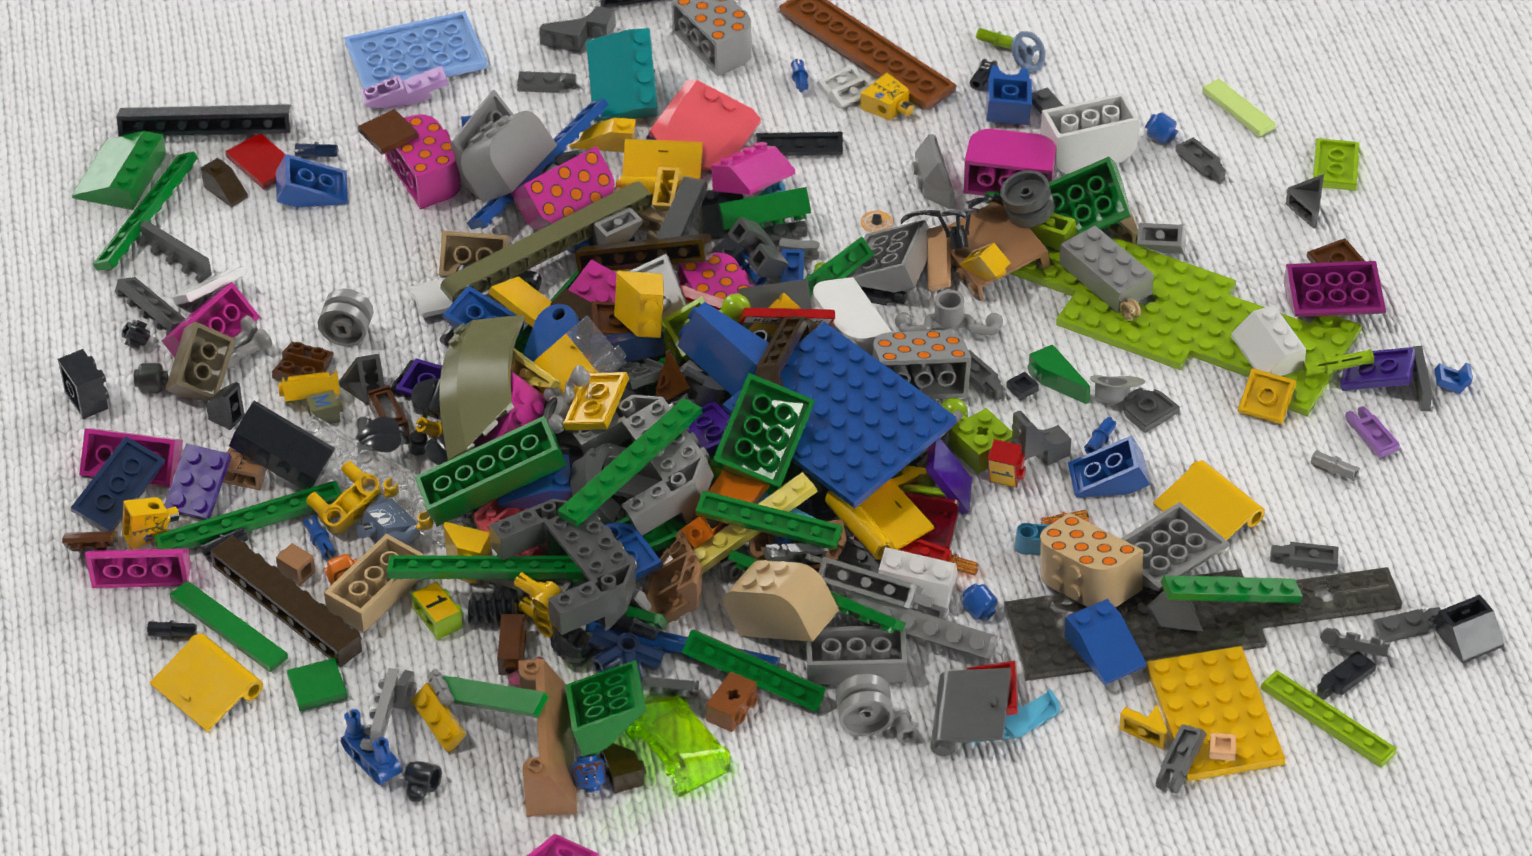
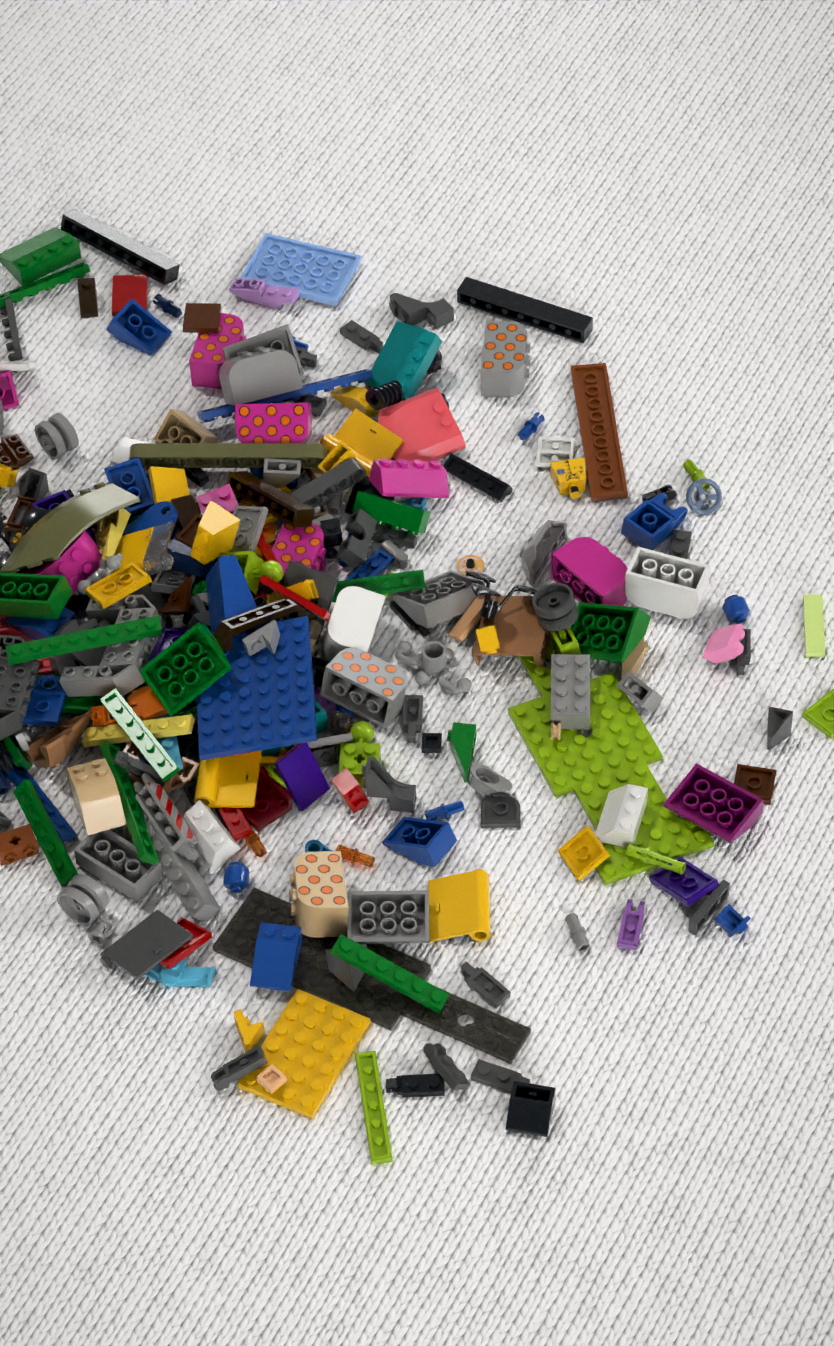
camera: 40 degrees right, 5 degrees up
none -> light grey slope [242,620,280,656]
none -> black piece [365,380,403,410]
none -> bright pink slope [702,624,745,664]

